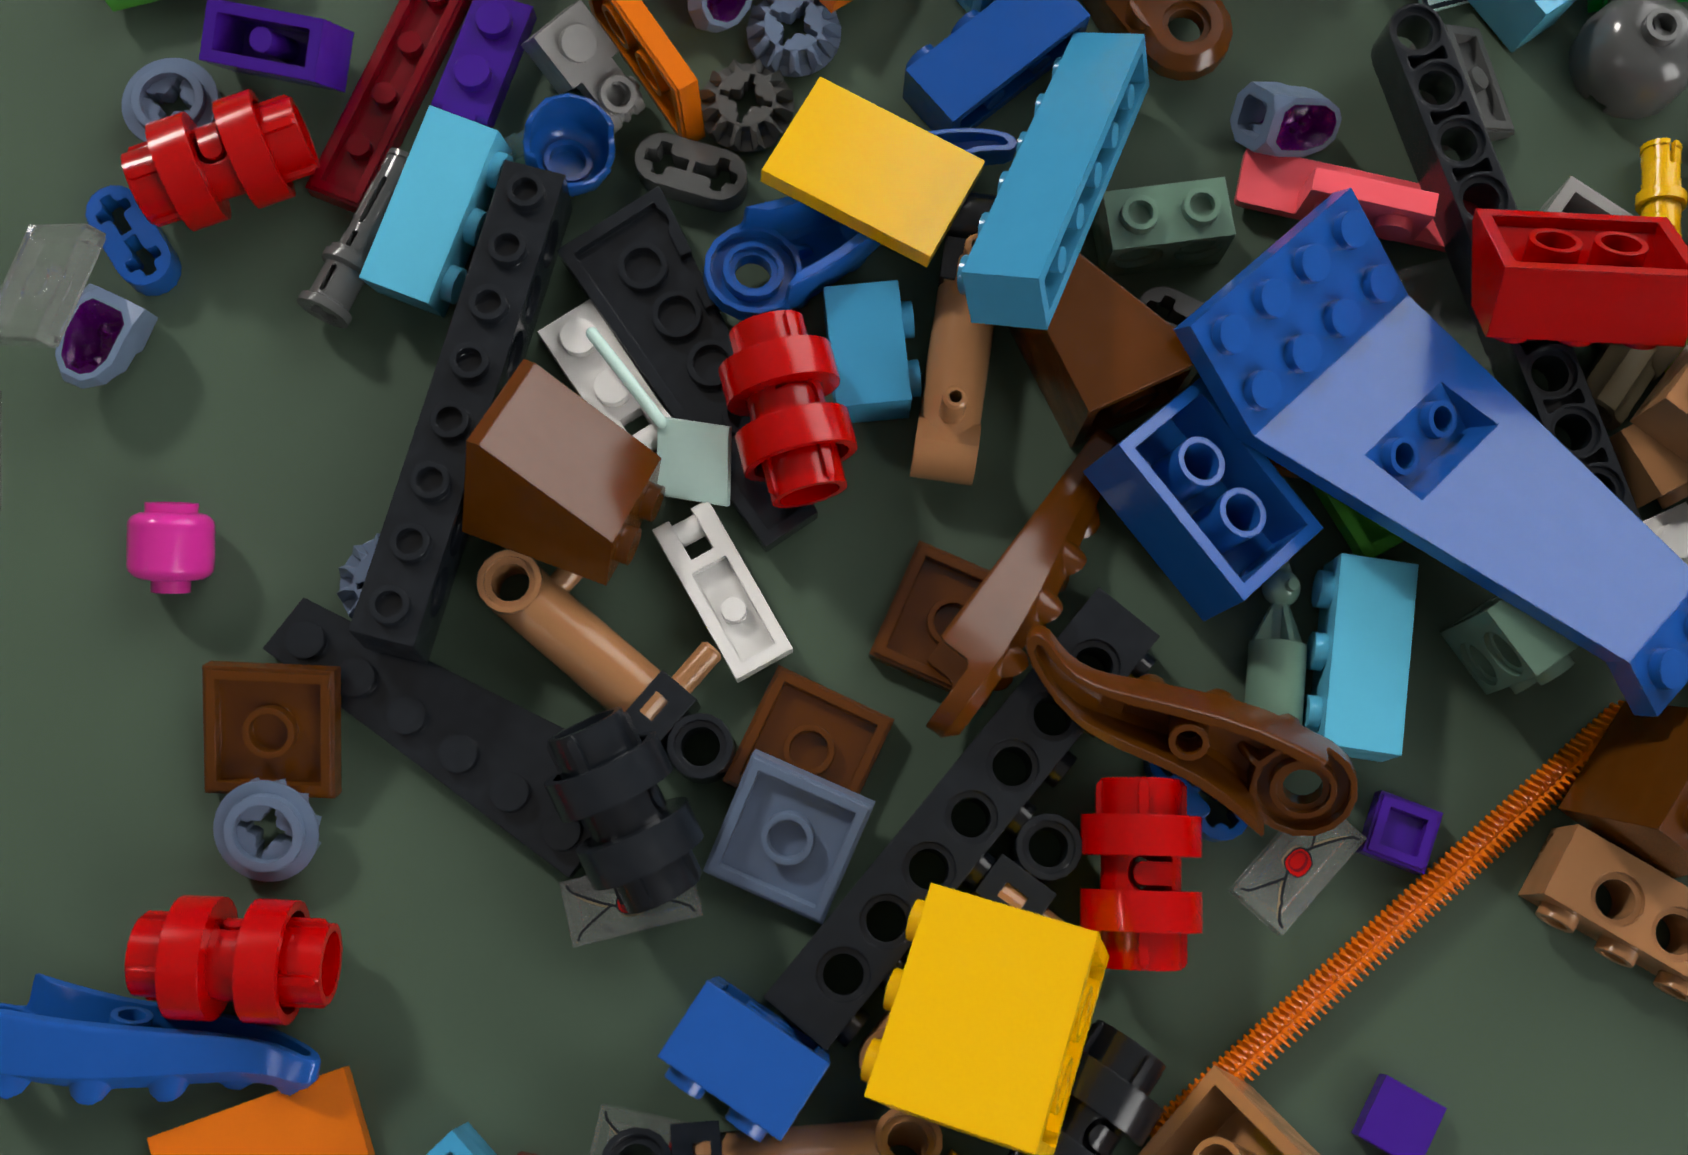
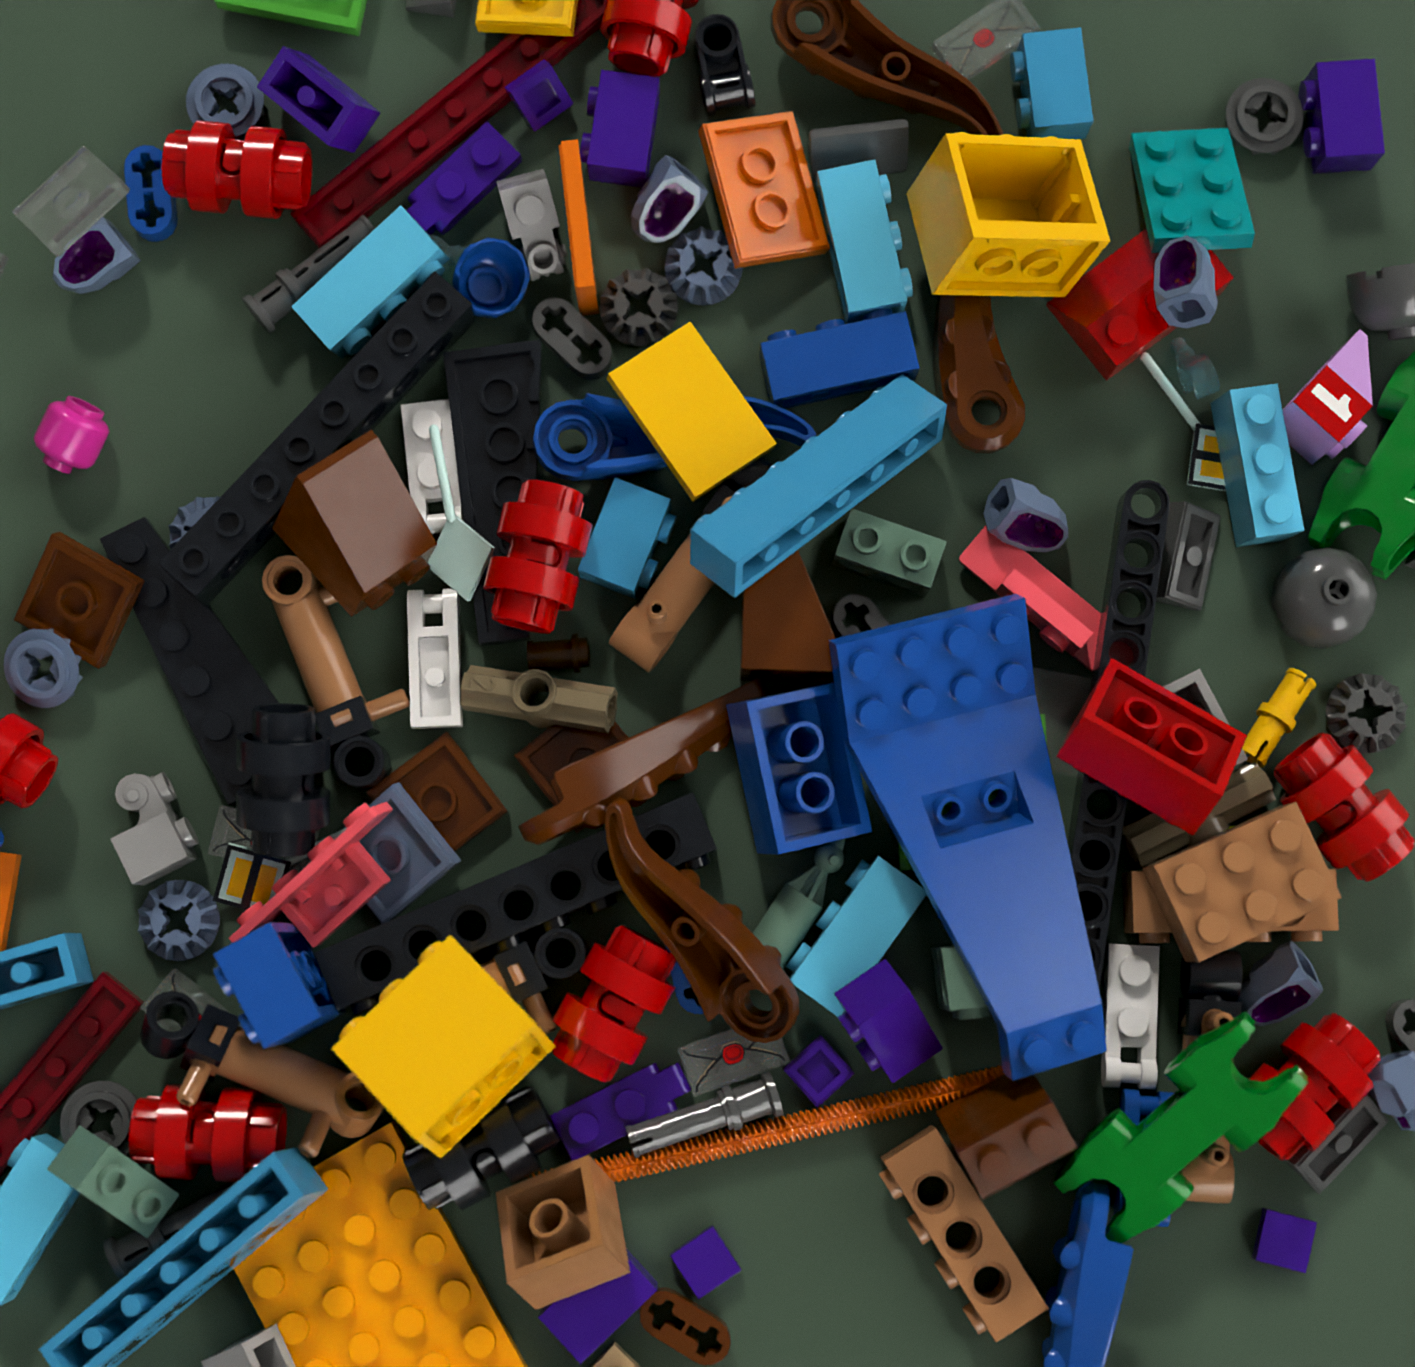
camera: 30 degrees right, 5 degrees up
none -> light grey brick [110,772,199,886]
none -> sand blue gear [138,880,220,961]
none -> piece [213,828,347,910]
none -> coral bracket [228,801,393,948]
none -> dark tan piece [460,665,618,733]
none -> dark brown pin [527,633,590,673]
none -> dark purple hinge [550,1062,692,1161]
none -> dark grey pin [625,1071,783,1158]
none -> dark purple brick [834,959,943,1083]

